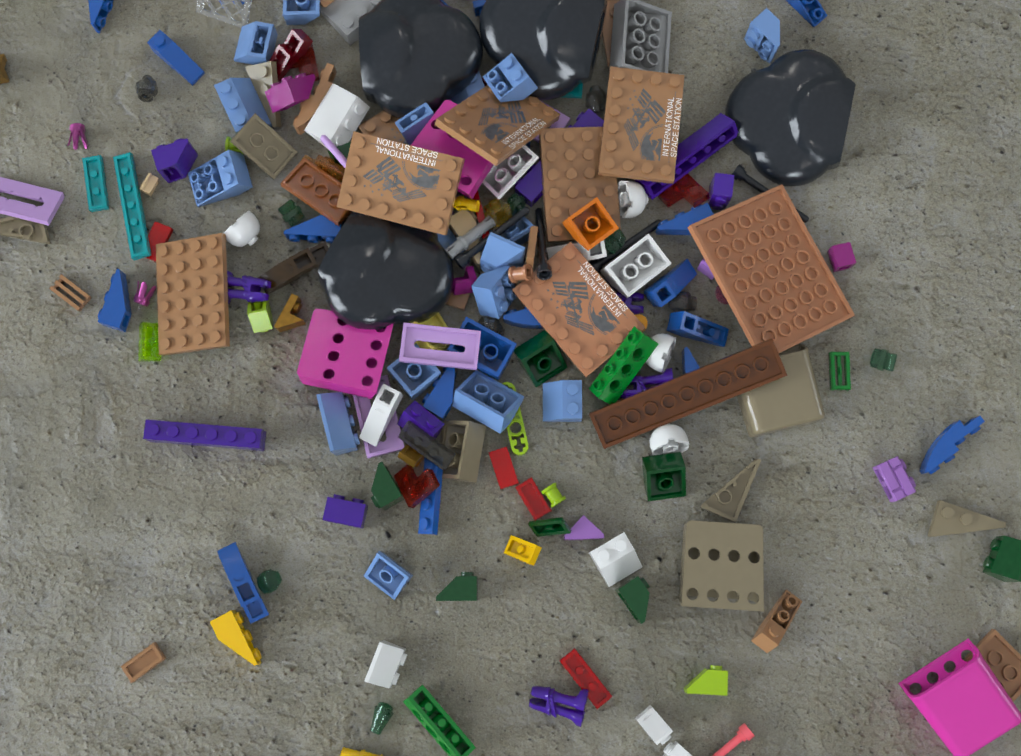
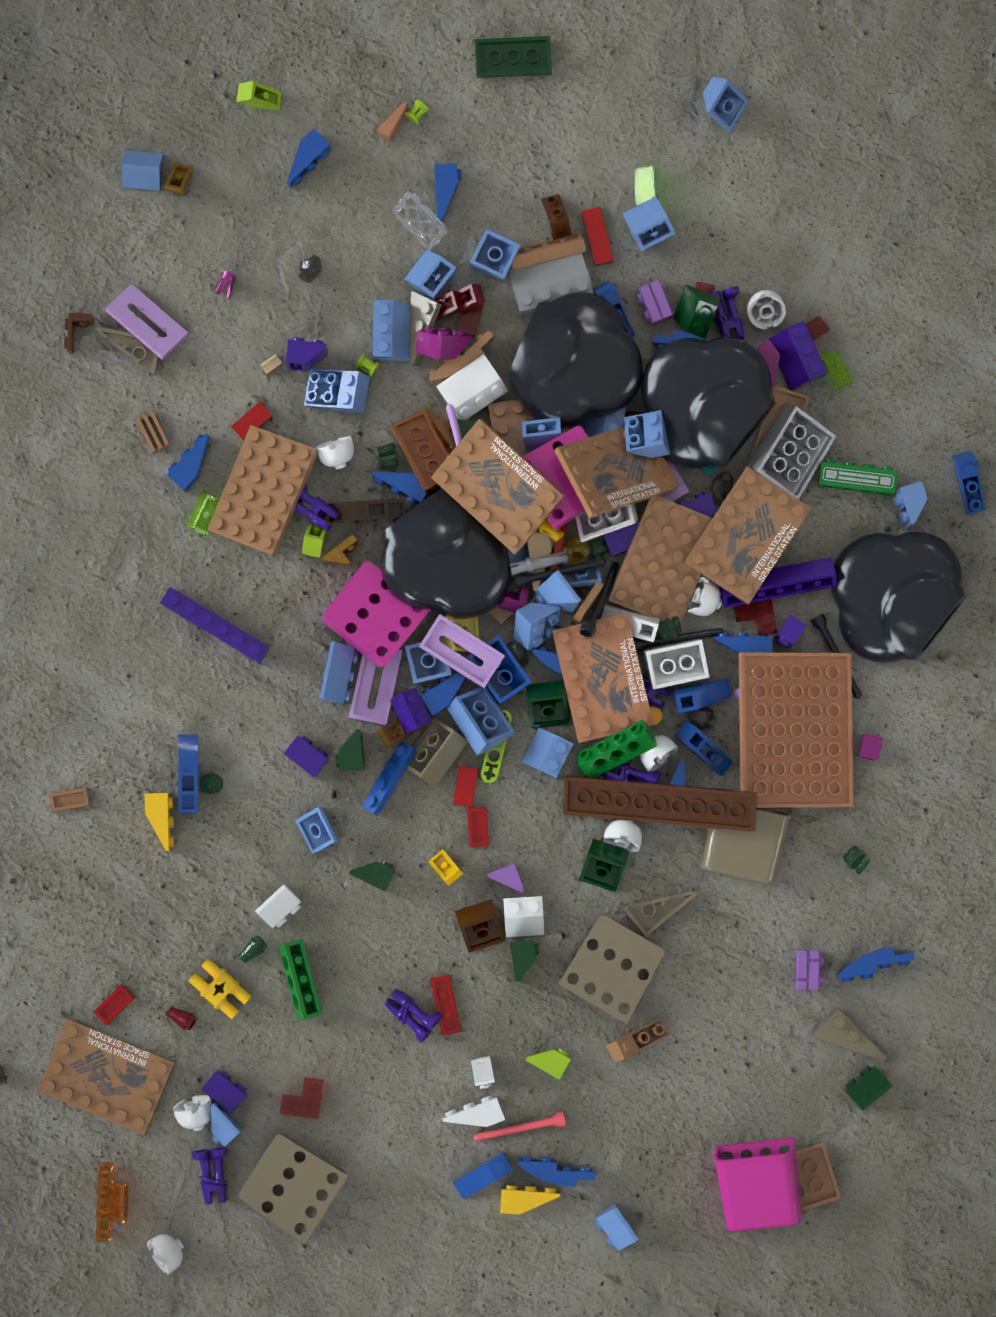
camera: 25 degrees right, 5 degrees up
teal tile [82,155,109,212] -> none
teal tile [113,152,152,260] -> none
flat silver piece [133,280,157,310] -> none
blue slope [147,30,205,86] -> none
dark tan tile [230,113,298,180] -> none
white slope [359,384,403,447] -> none
clear red plate [394,464,440,508] -> none
clear smoke tile [398,420,456,471] -> none
nougat bush [508,264,533,283] -> none
dark green slope [528,517,571,537] -> none
lime bush [541,482,566,508] -> none
orange slope [562,197,619,251] -> none
green tile [829,352,851,391] -> none
none -> reddish brown slope [455,899,505,953]
none -> green brick [817,459,898,497]

